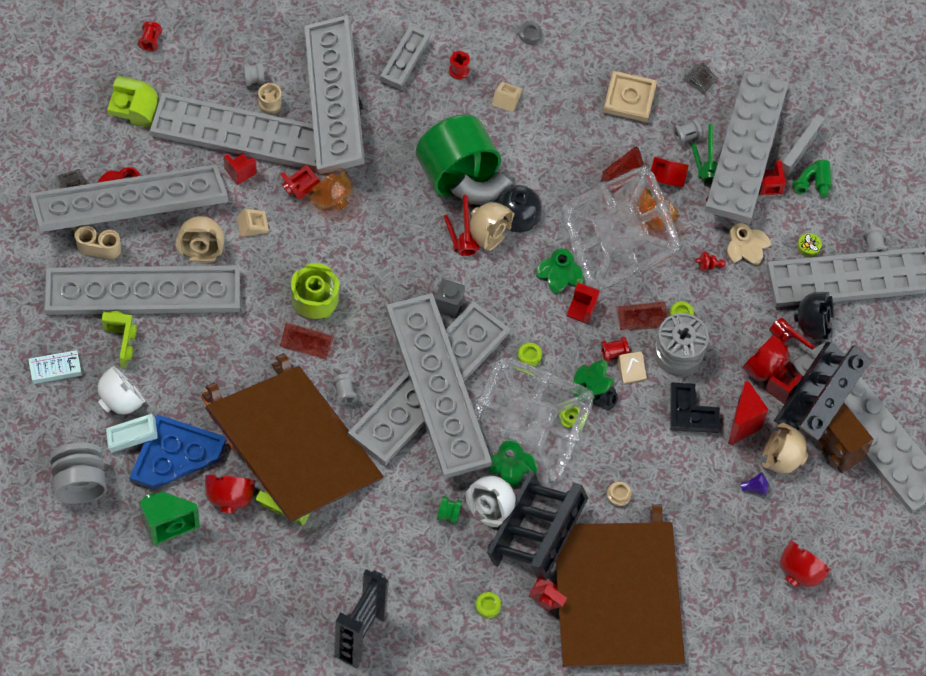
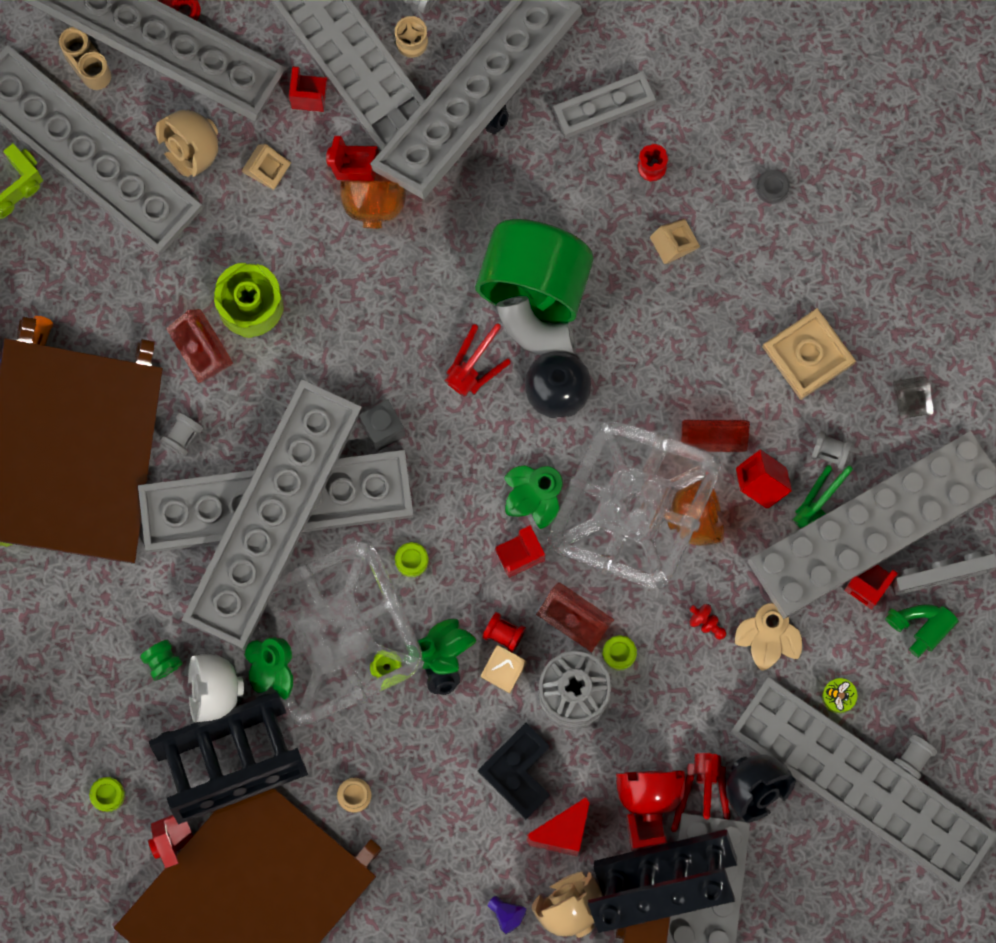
camera: 50 degrees right, 15 degrees up
tan cylinder [470,202,515,251] -> none

